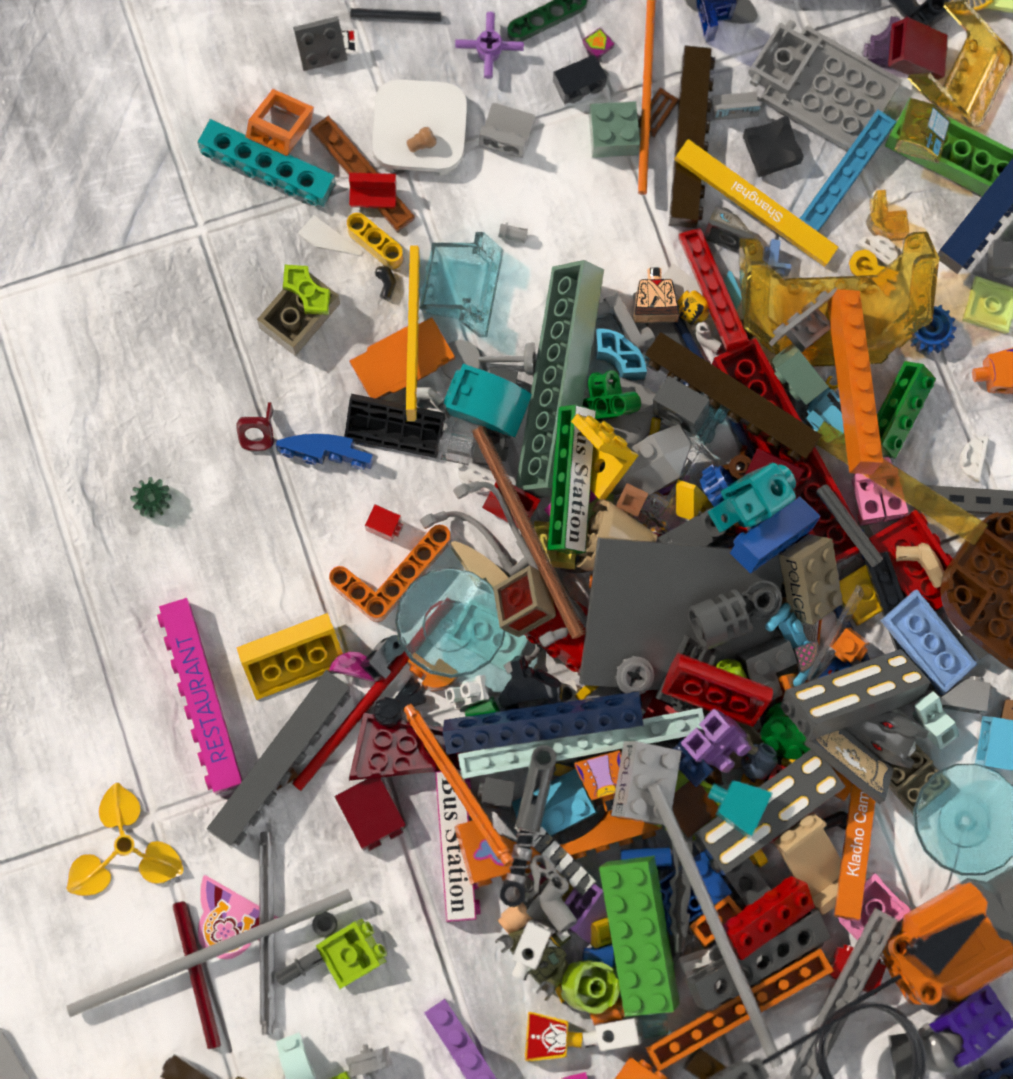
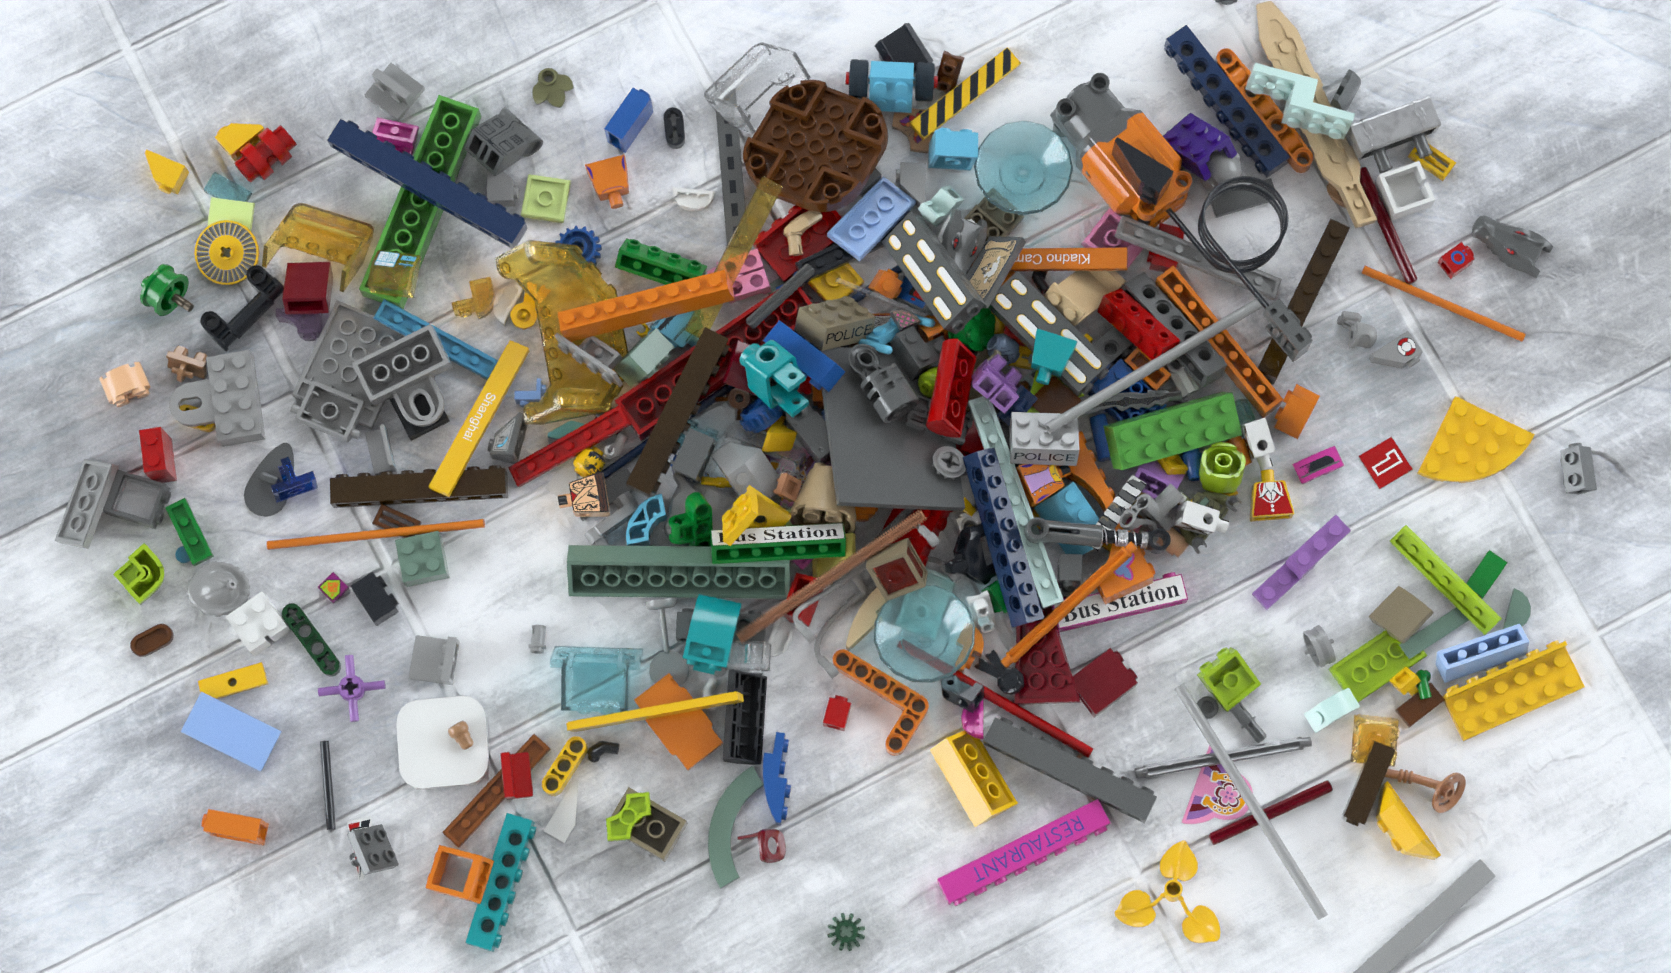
camera: 90 degrees left, 0 degrees up
none -> light grey brick [352,324,453,427]
none -> sand green tile [708,766,764,889]

